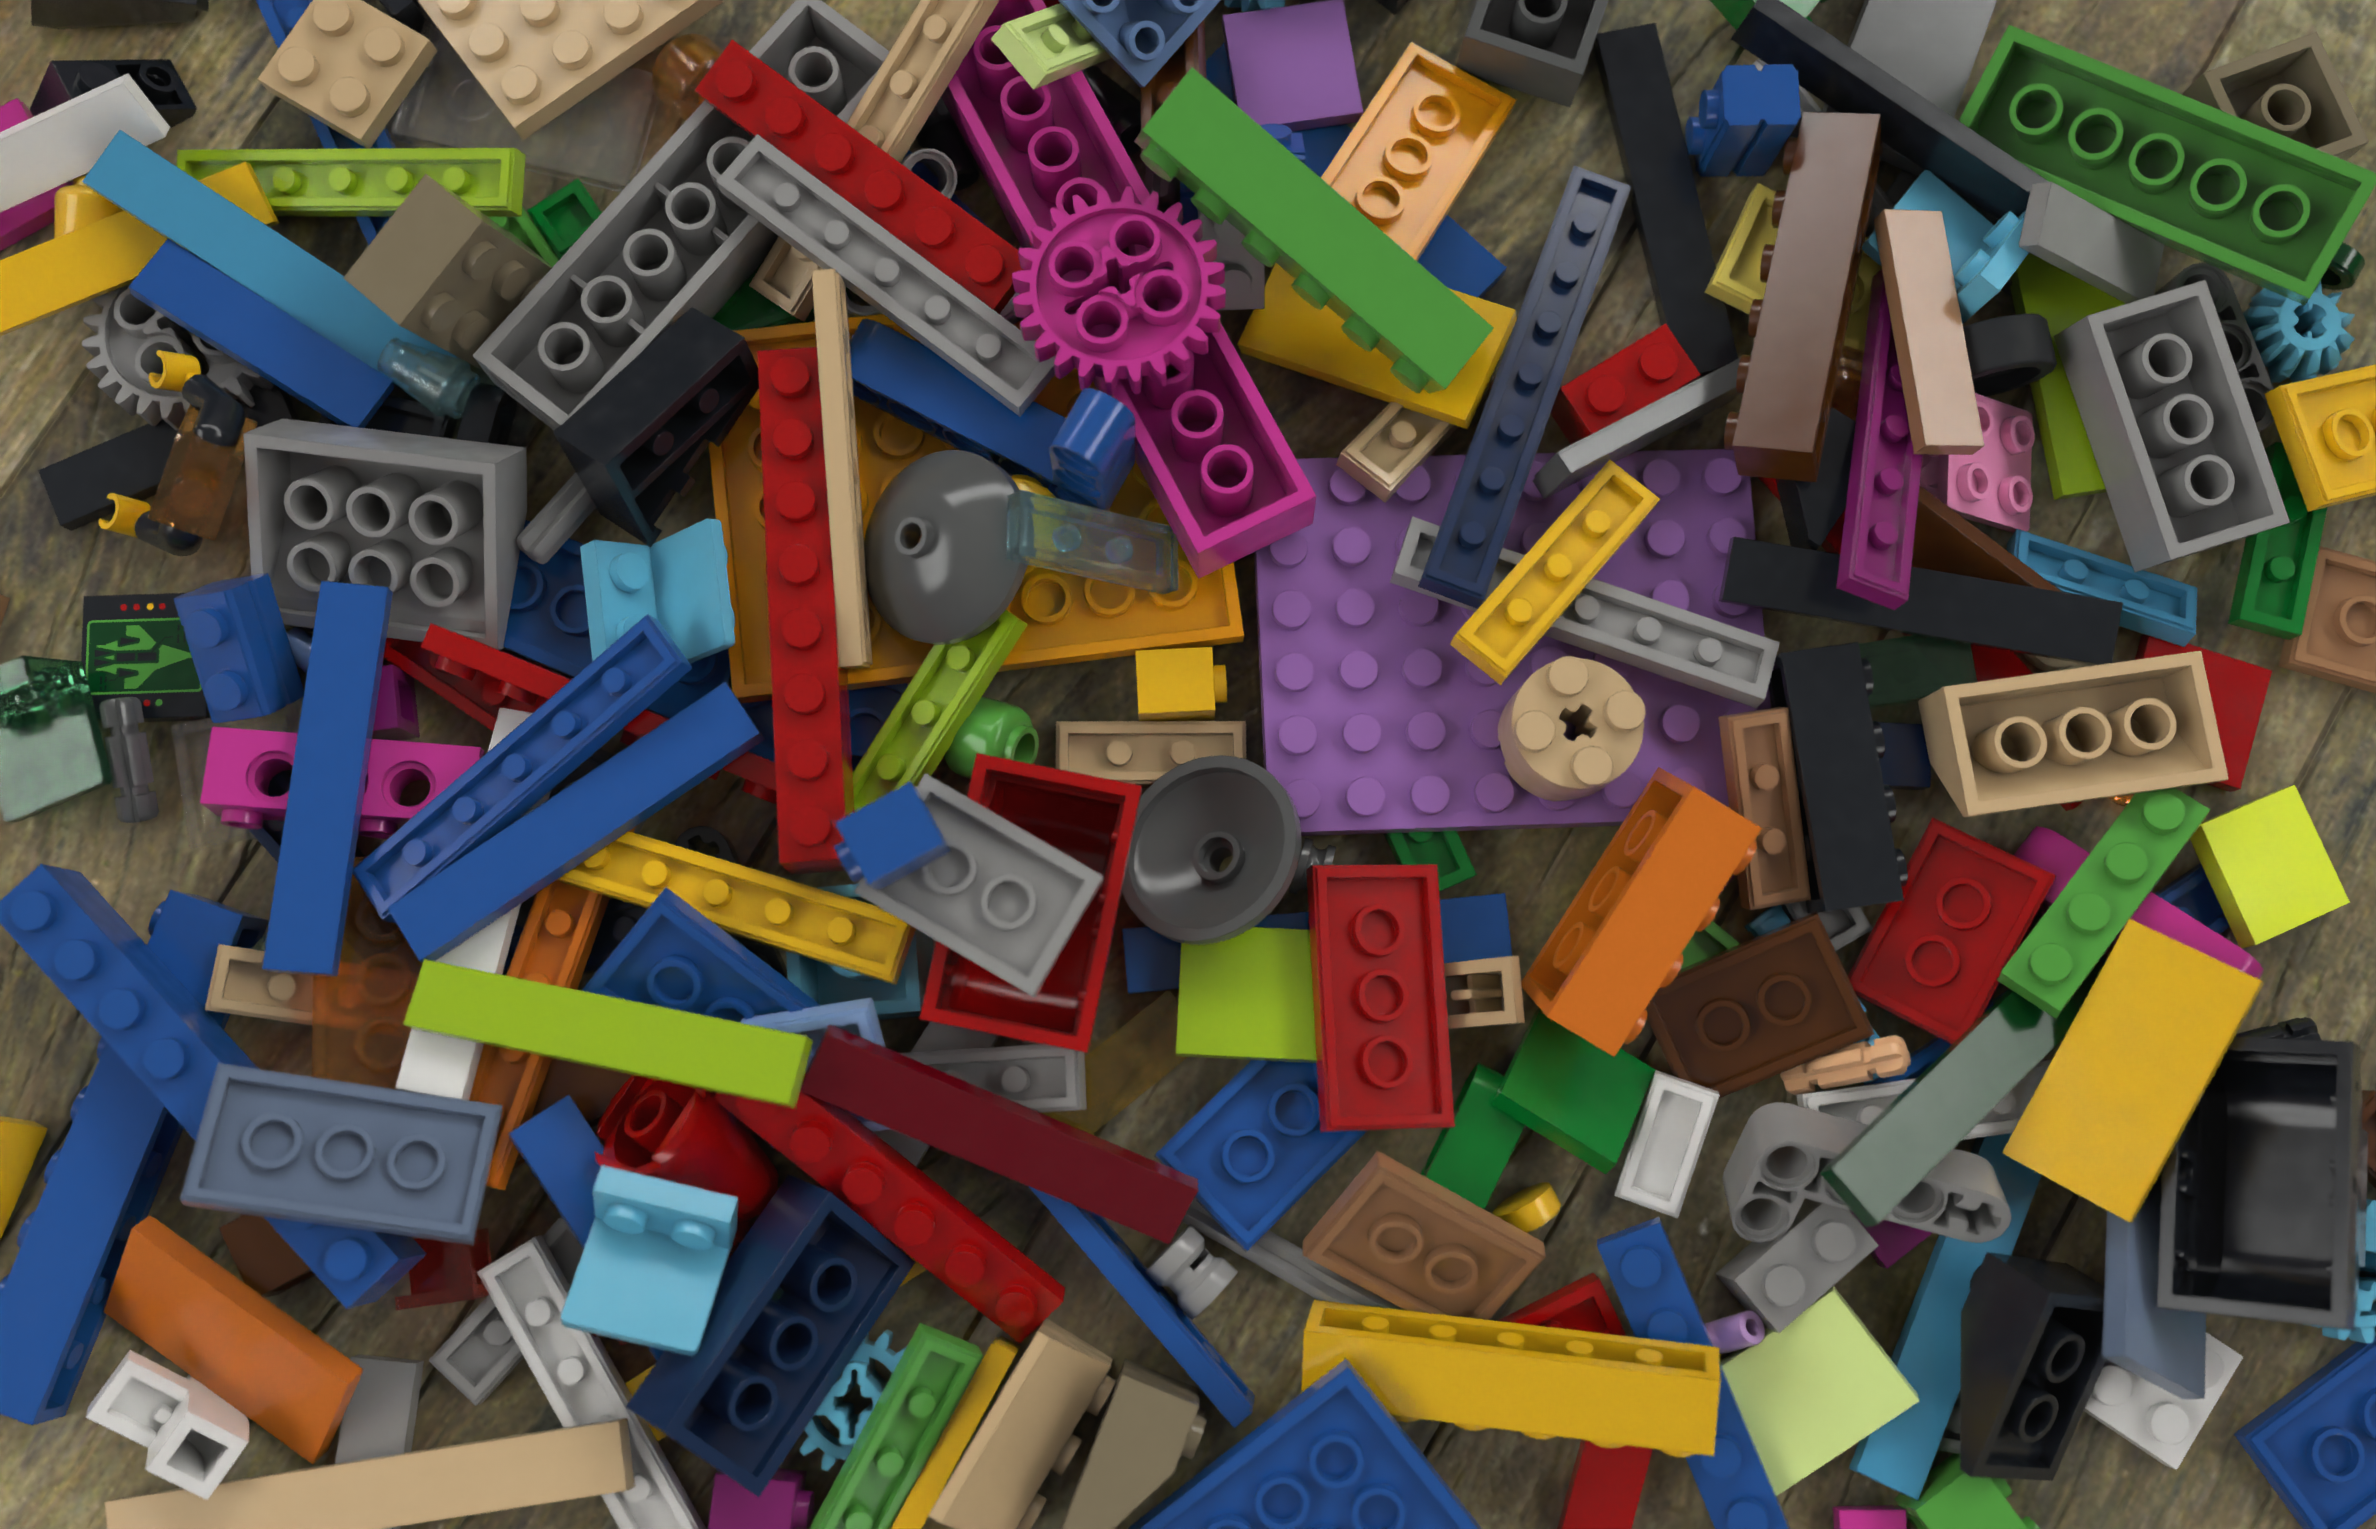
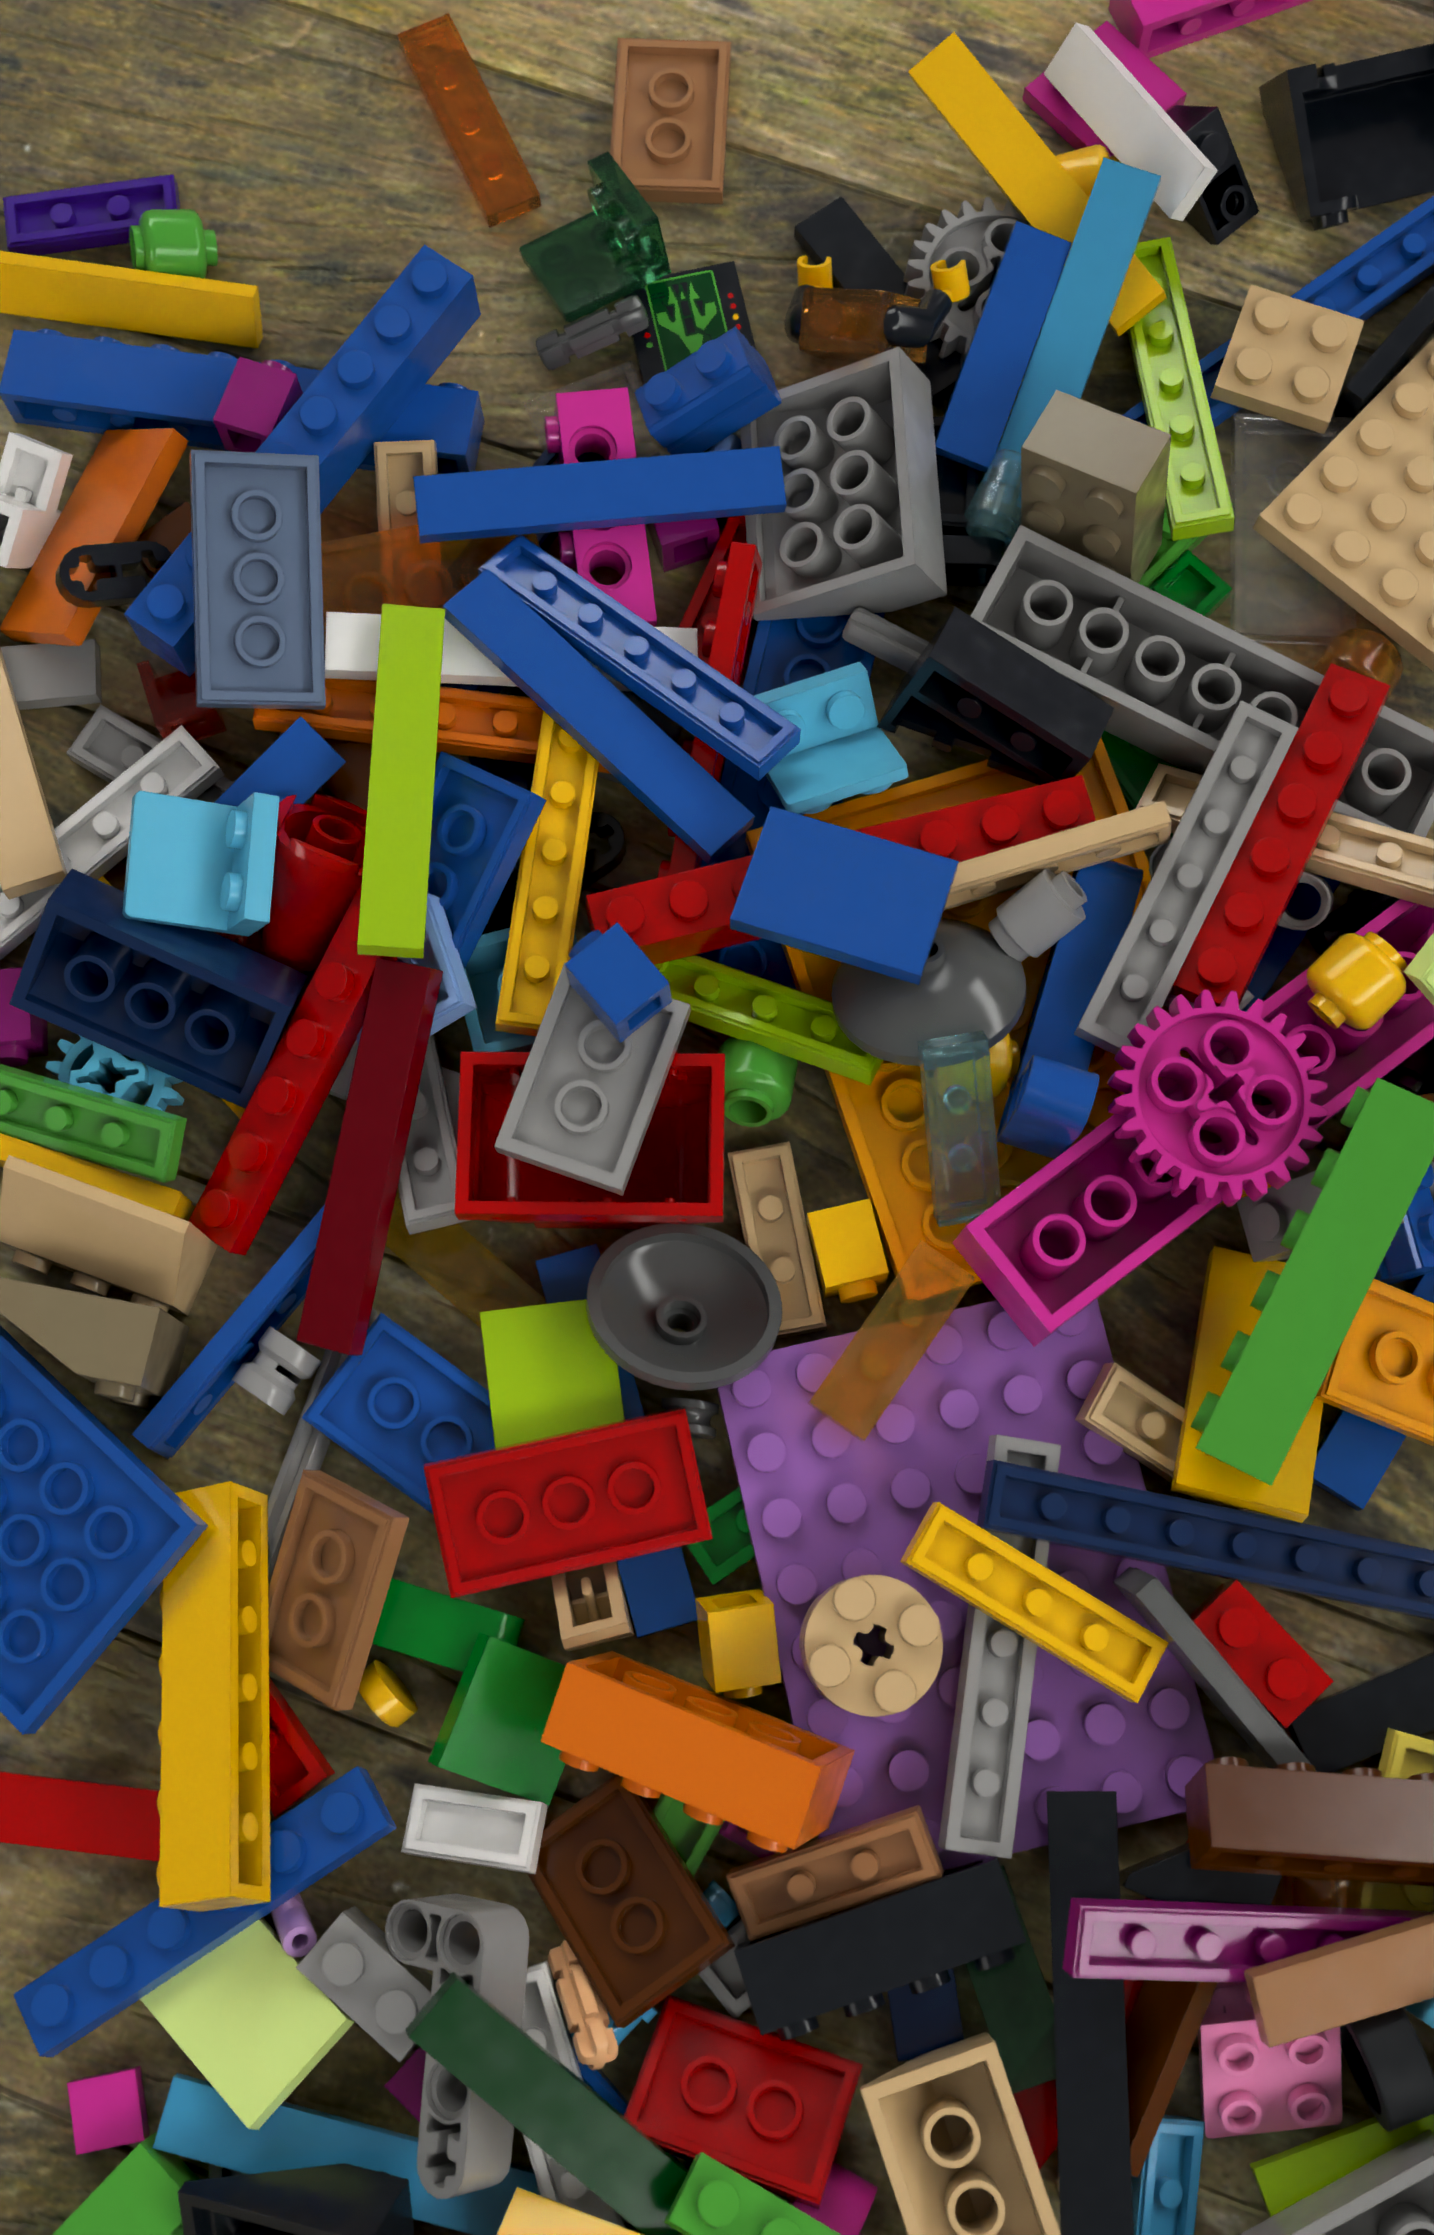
camera: 85 degrees right, 5 degrees down
none -> black beam [55,541,172,608]
none -> magenta brick [213,357,303,453]
none -> yellow brick [695,1589,782,1699]
none -> blue tile [730,806,959,985]
none -> clear yellow tile [808,1240,976,1442]
none -> light grey brick [988,869,1087,962]
none -> yellow head [1306,931,1408,1030]

